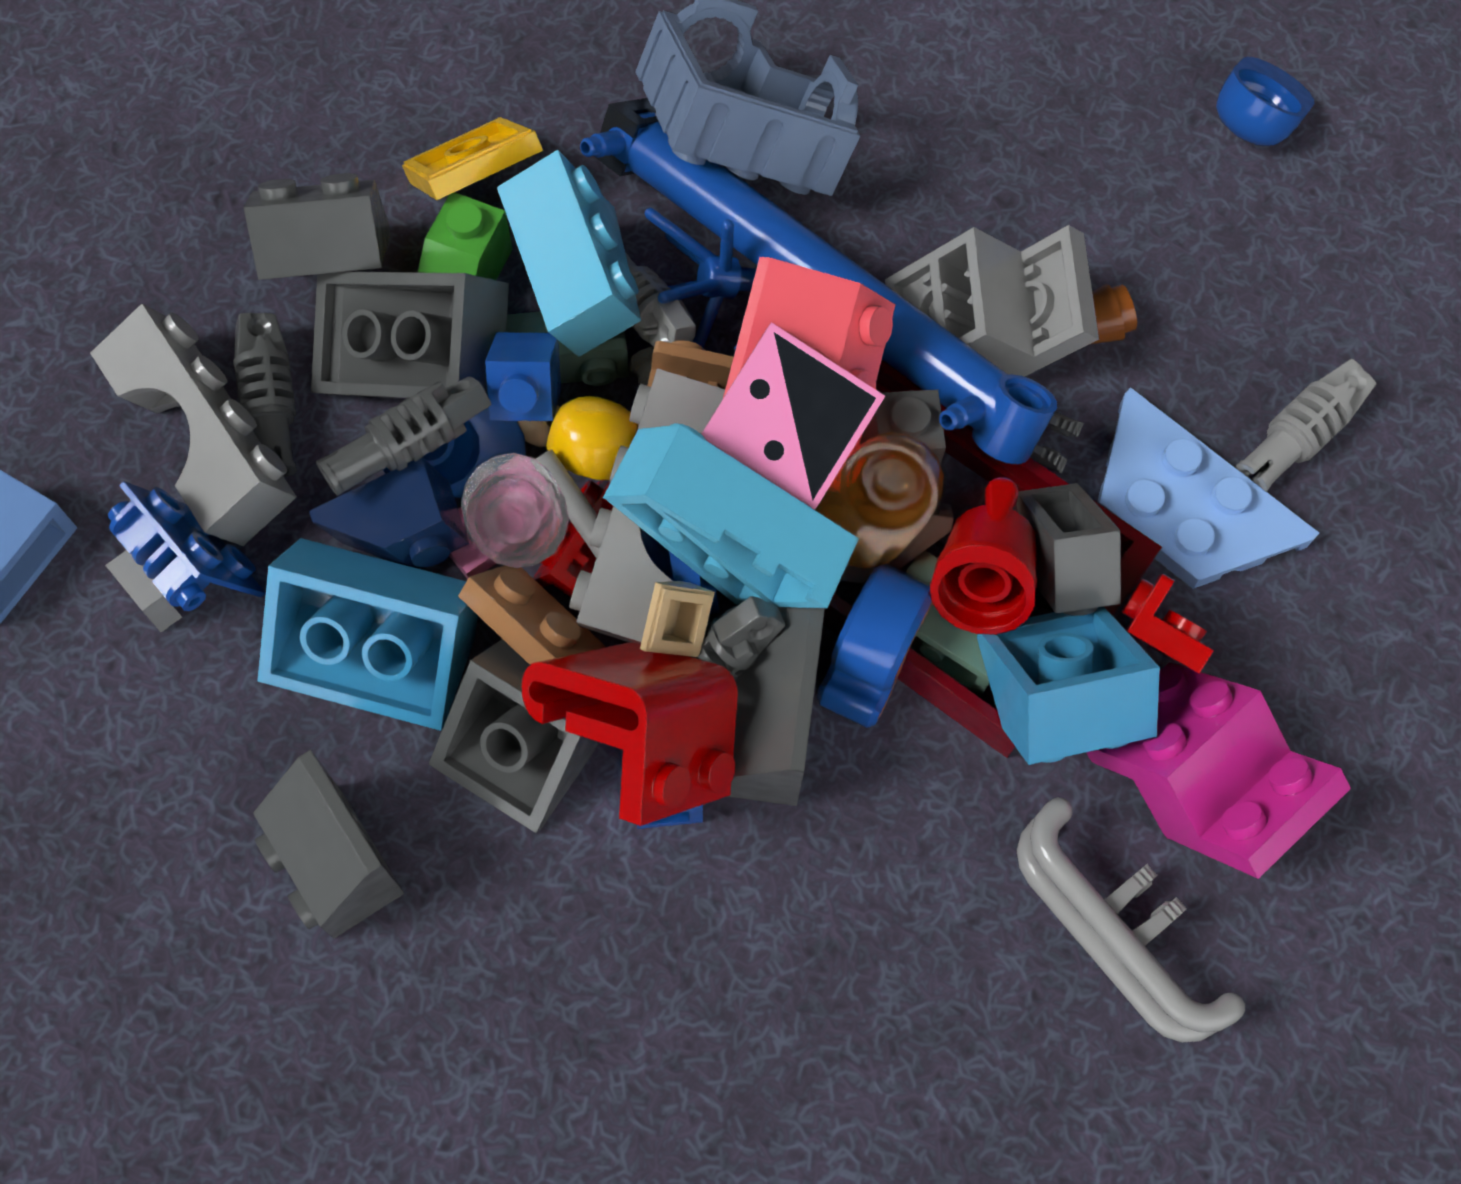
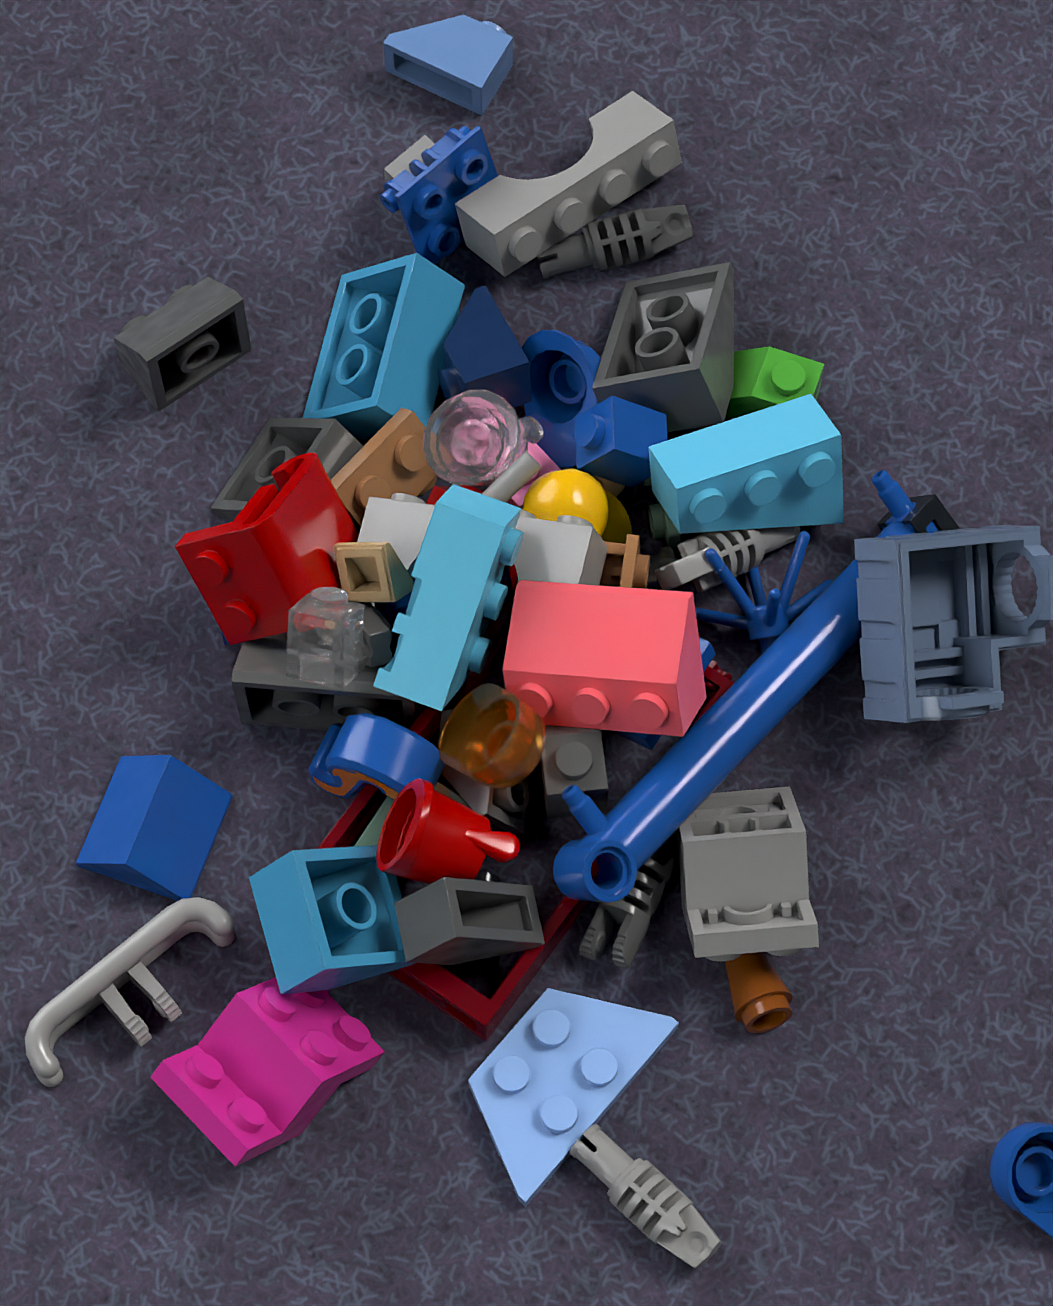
camera: 90 degrees right, 0 degrees up
dark grey slope [243,173,390,280] -> none
dark grey hinge [316,376,492,496] -> none
yellow tile [402,117,543,200] -> none
tile [701,322,885,510] -> none
red bracket [1122,574,1214,674] -> none
none -> blue slope [76,755,233,901]
none -> clear brick [286,587,366,690]

